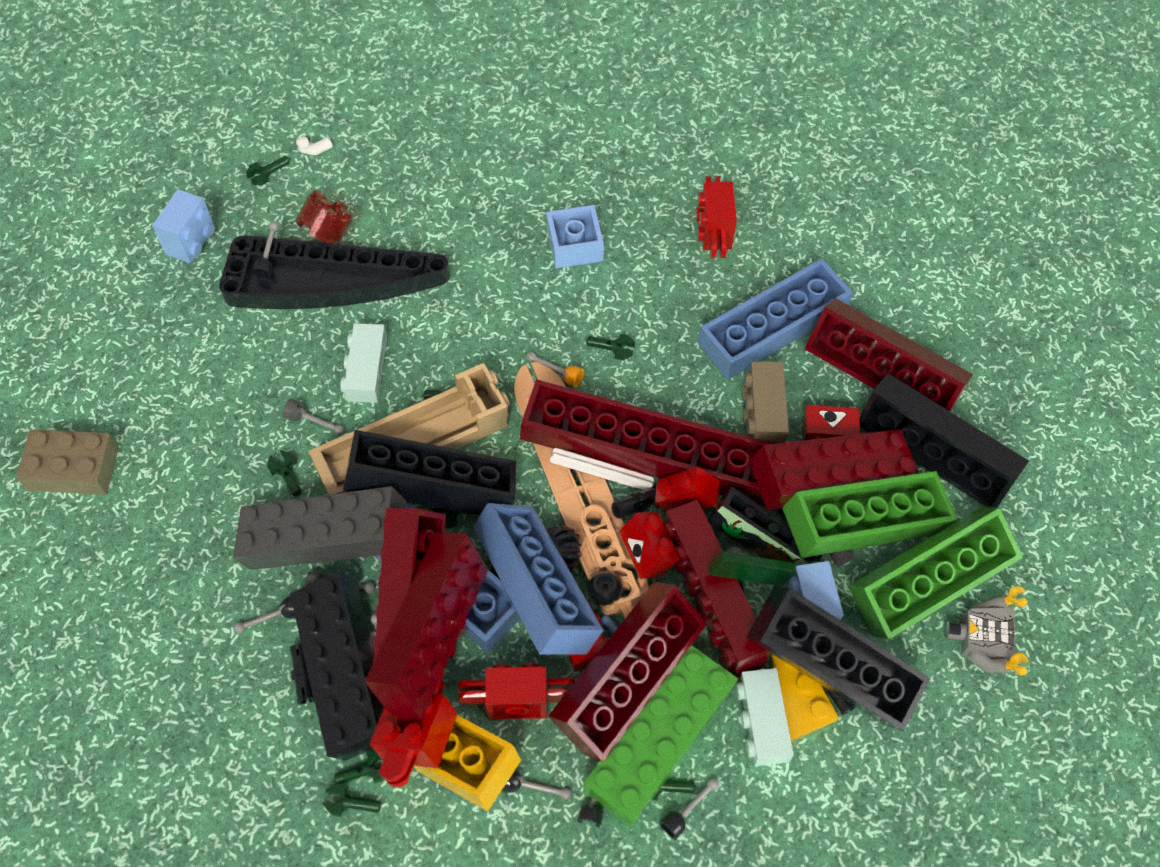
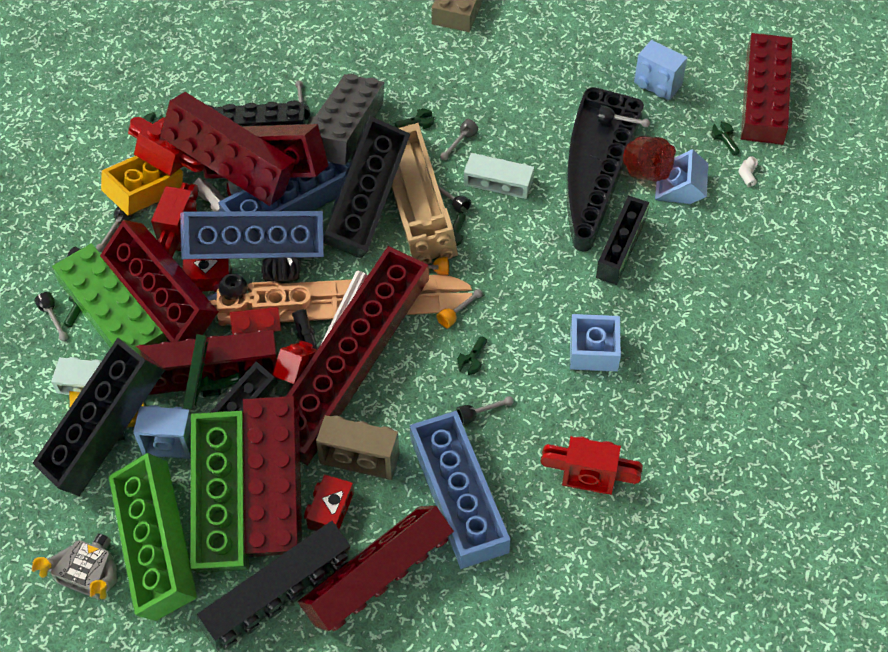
camera: 105 degrees right, 5 degrees down
none -> white plate [194,178,225,212]
none -> light orange hinge [429,257,449,275]
none -> black hinge [438,186,472,213]
none -> hinge [456,396,514,426]
none -> black brick [596,195,650,285]
none -> light blue slope [655,149,708,204]
none -> dark red brick [741,33,792,145]

